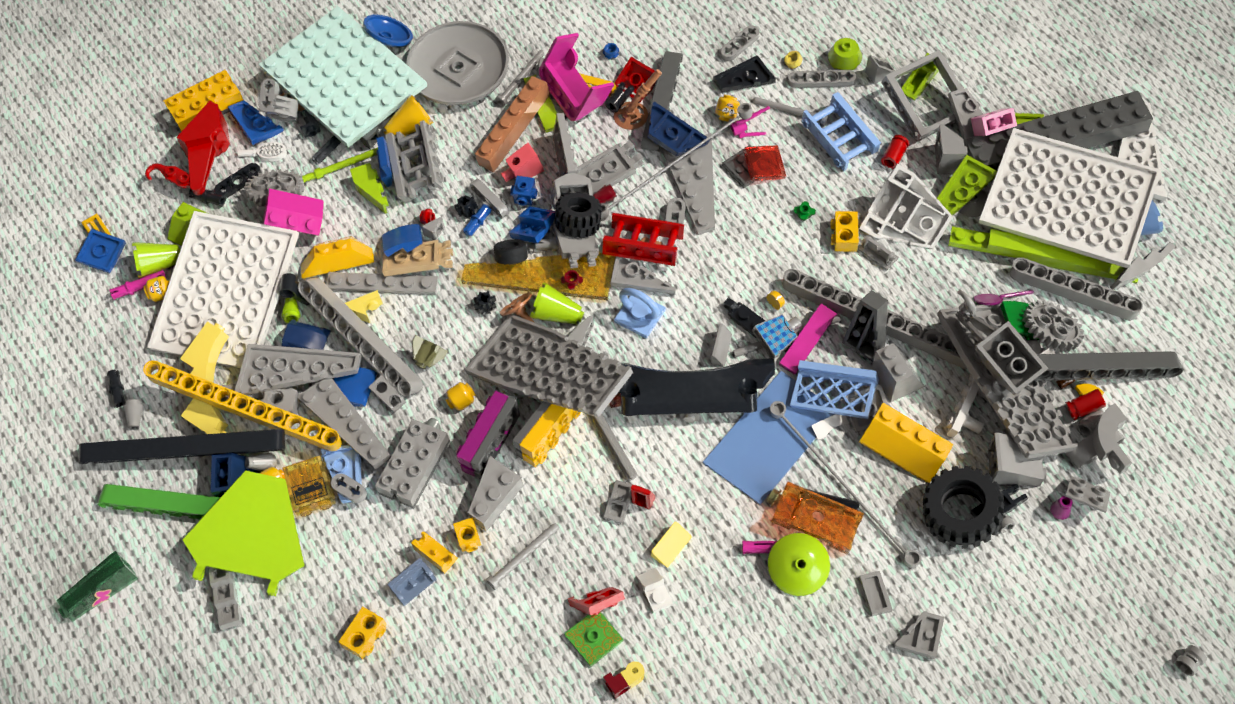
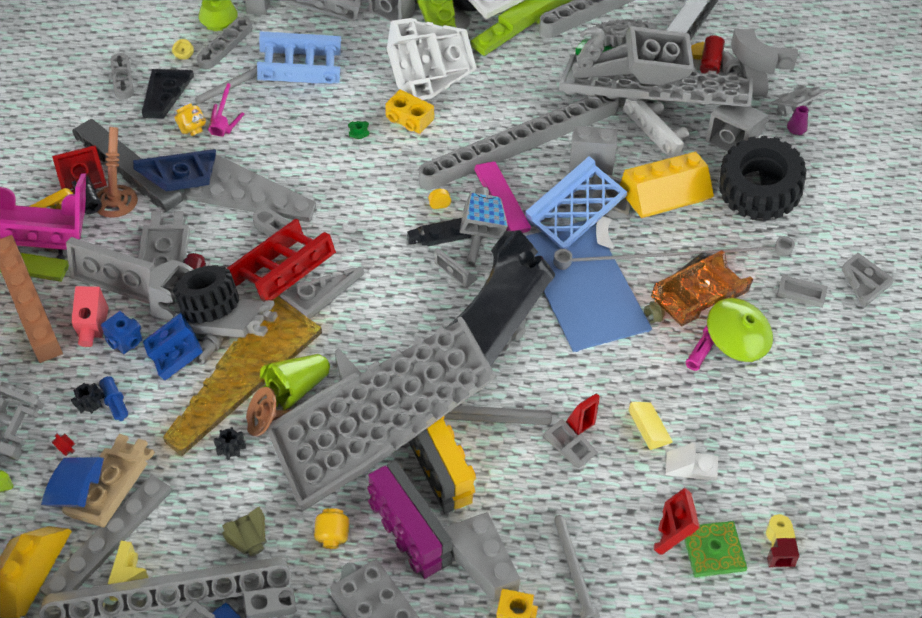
camera: 65 degrees left, 10 degrees down
light grey slope [421,217,445,240] -> none
light grey beam [470,178,509,219] -> none
black tyre [493,239,528,265] -> none
dark red plate [561,270,583,290] -> none
light grey piece [601,103,753,220] -> none
blue plate [603,43,619,59] -> none
light blue tile [614,288,666,339] -> none
dark grey tile [722,145,761,188] -> none
clear red tile [743,145,786,181] -> none
dark grey wedge [842,290,888,362] -> none
light grey hinge [858,235,899,270] -> none
red piece [881,135,909,169] -> none
magenta piece [974,290,1034,305] -> none

